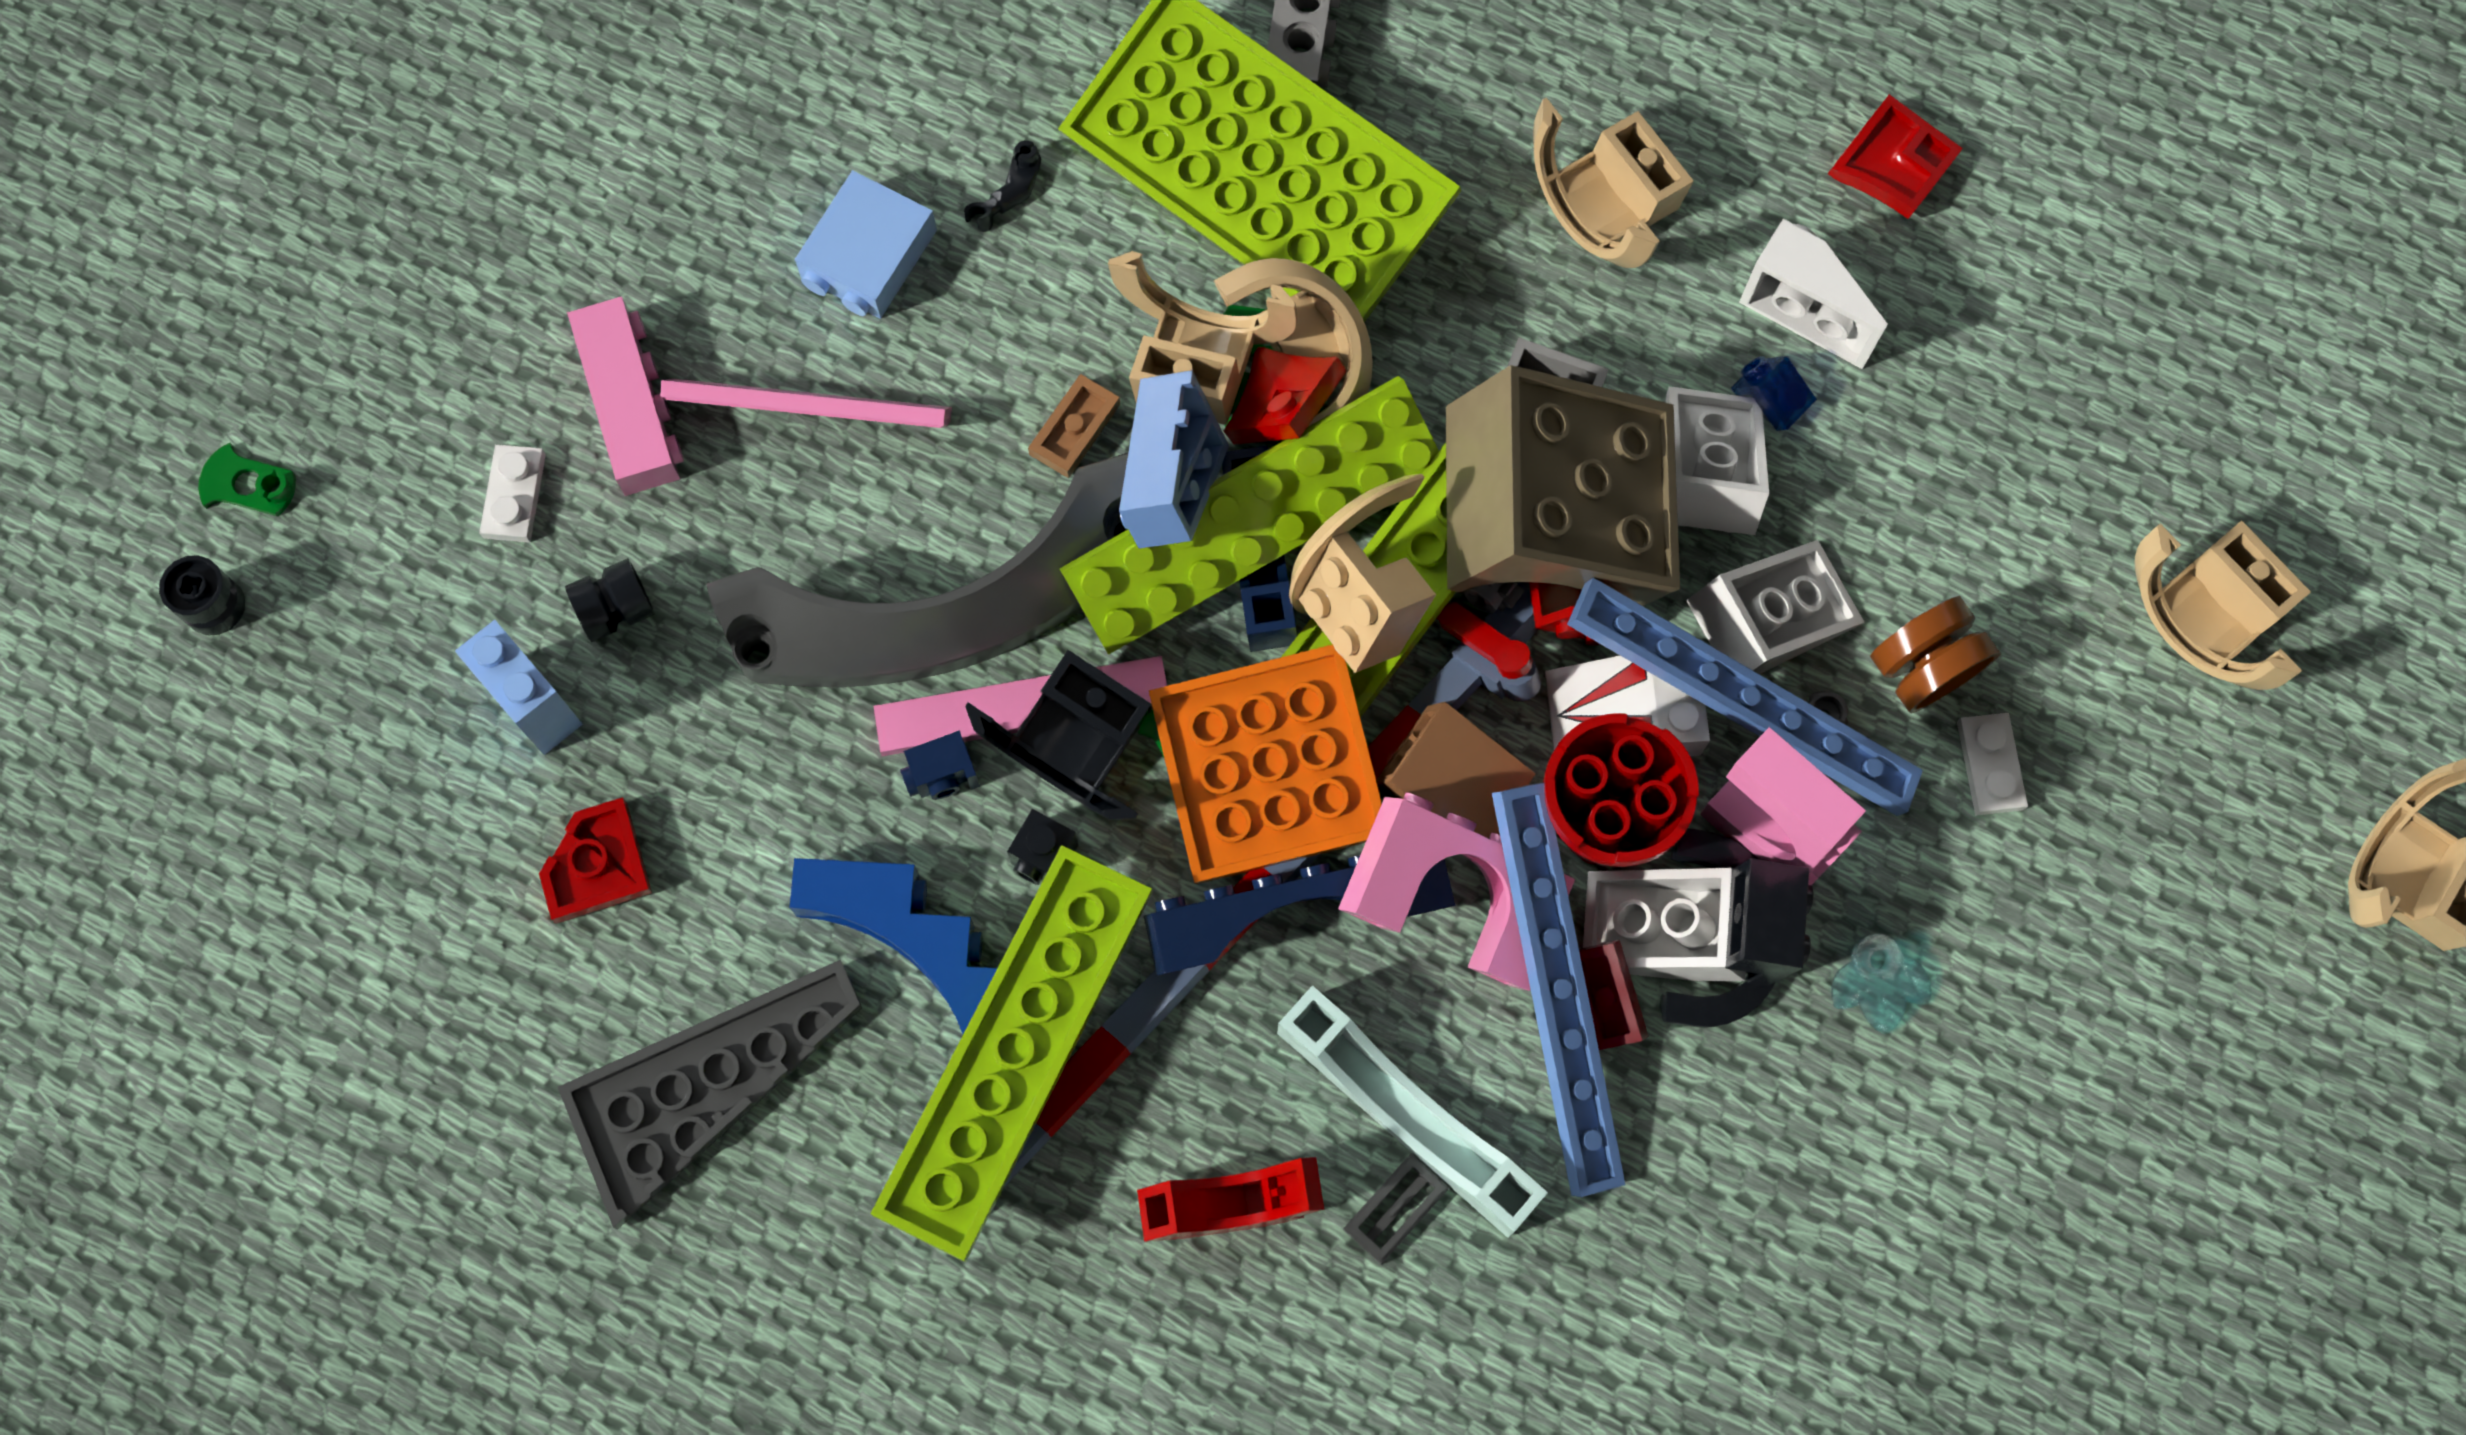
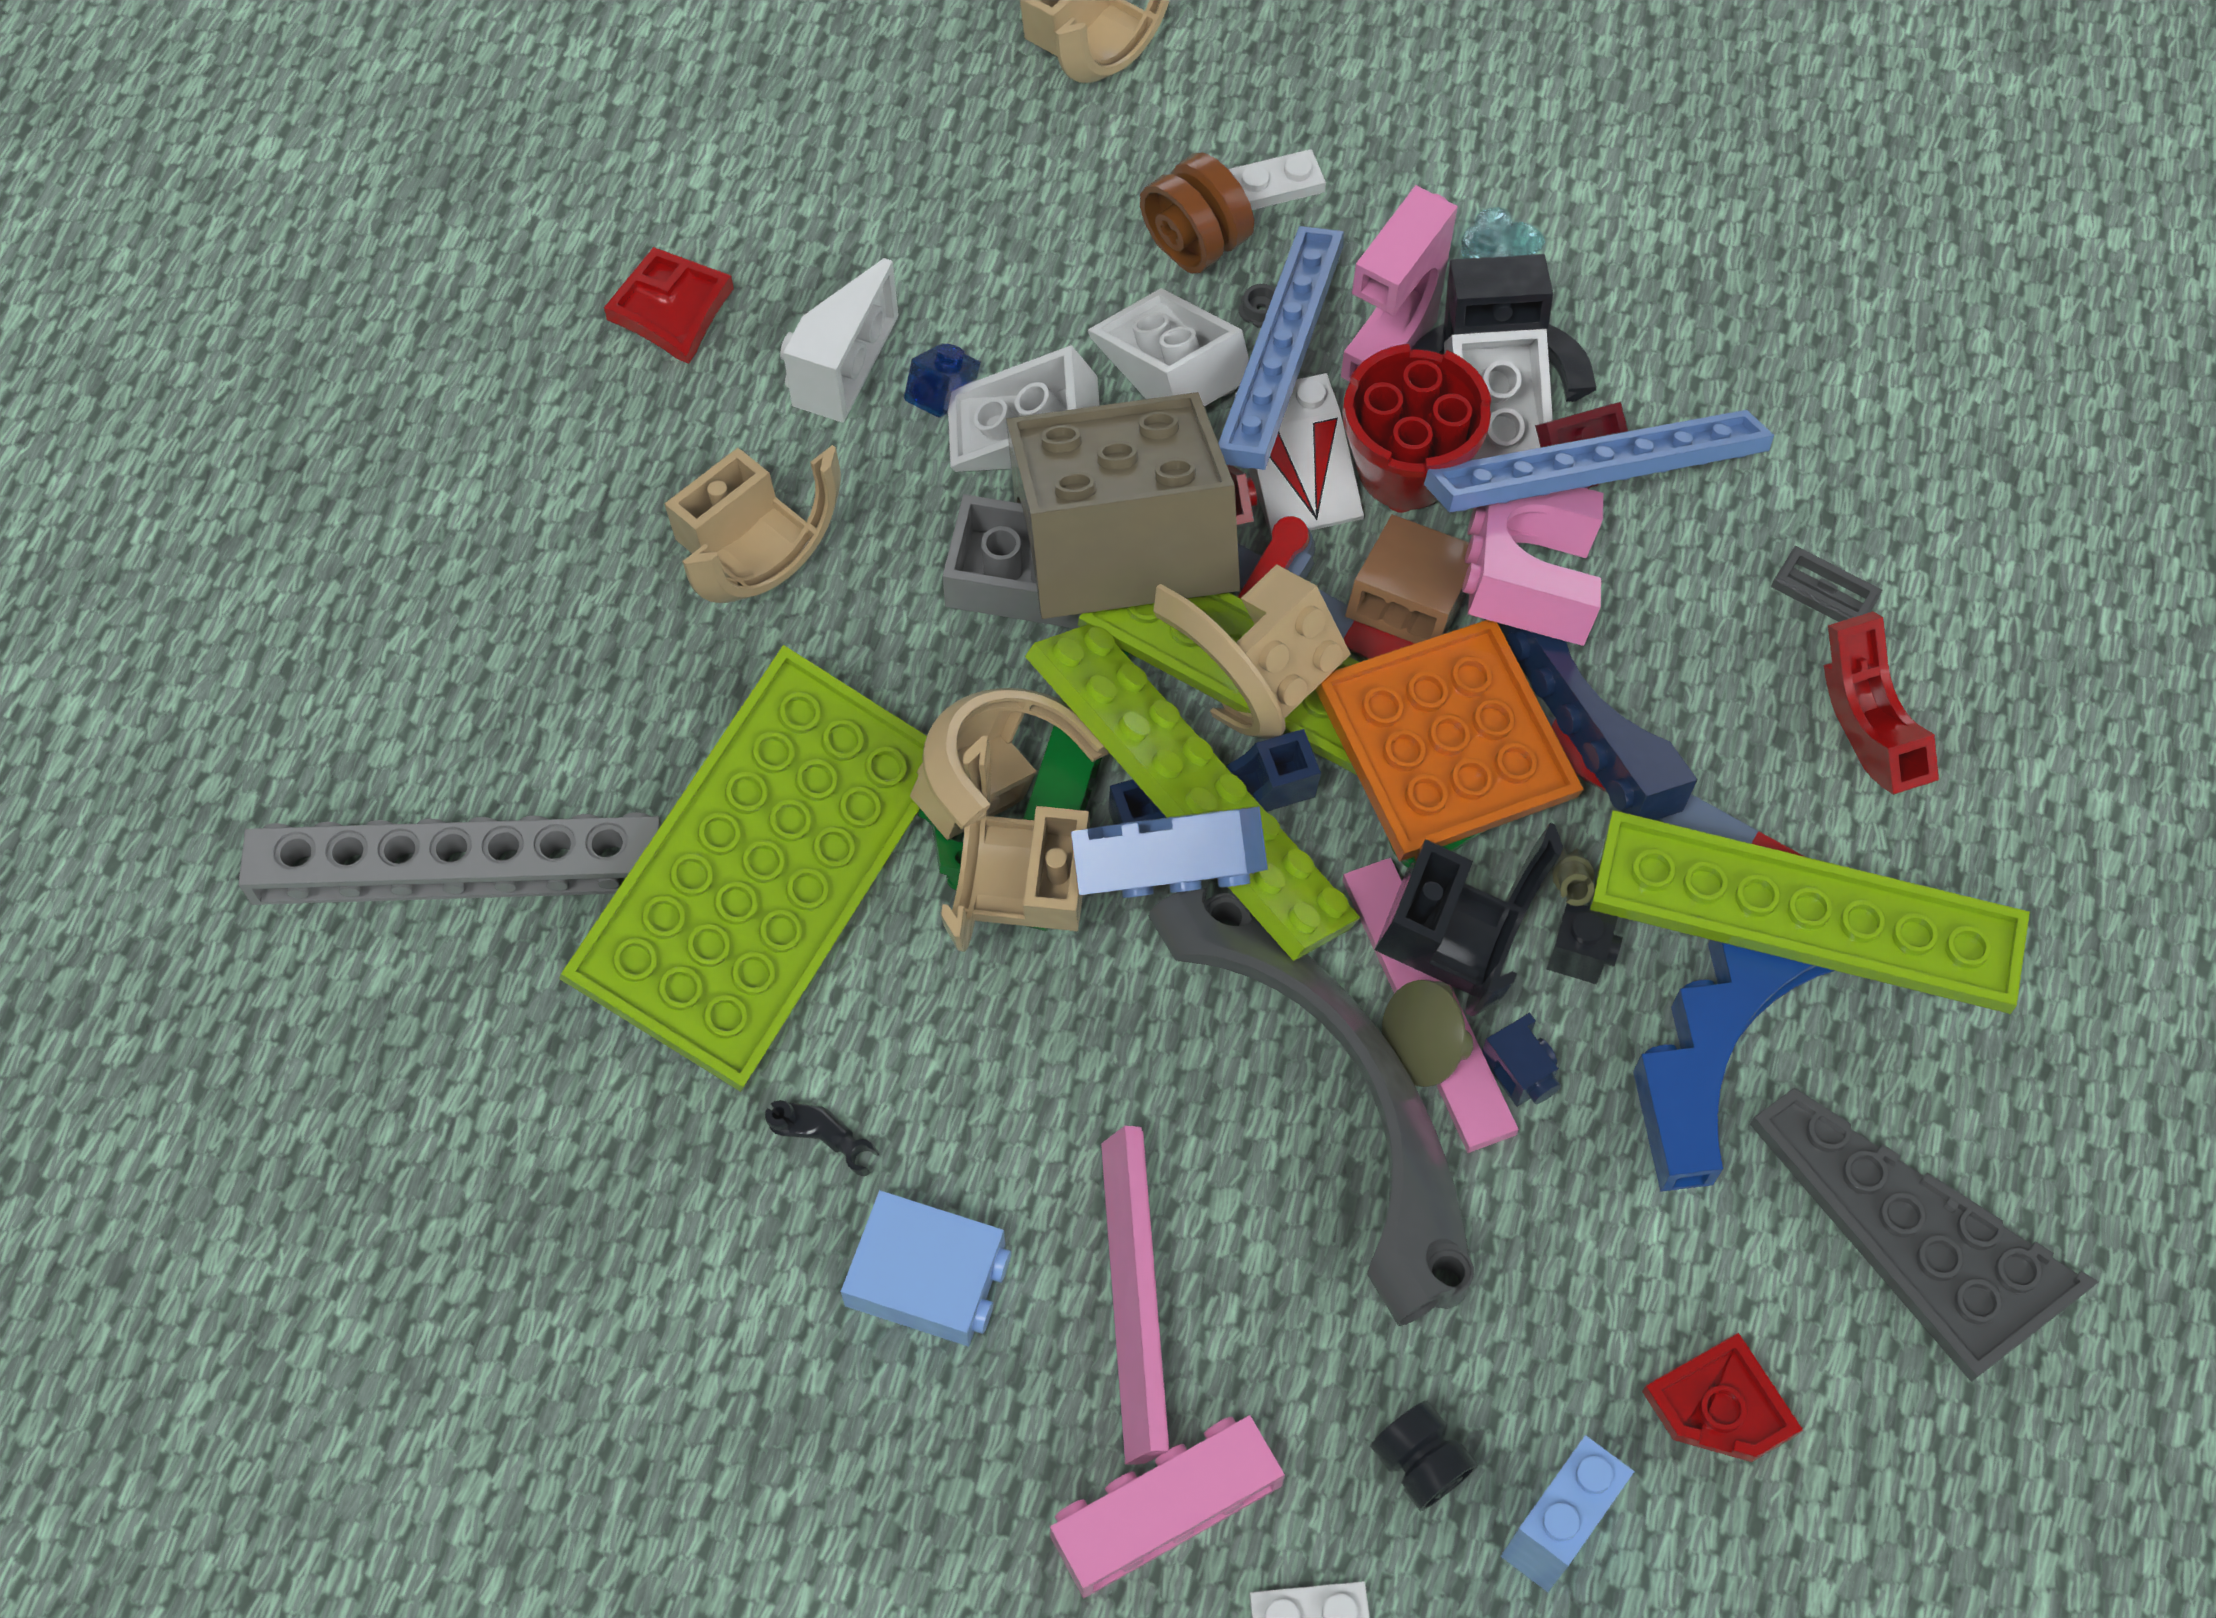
camera: 100 degrees left, 10 degrees down
medium nougat plate [1028,374,1120,479] -> none
red plate [1223,347,1347,445] -> none
light aqua arch [1277,985,1548,1238] -> none
none -> olive dish [1382,980,1473,1087]
none -> olive axle [1552,848,1595,906]

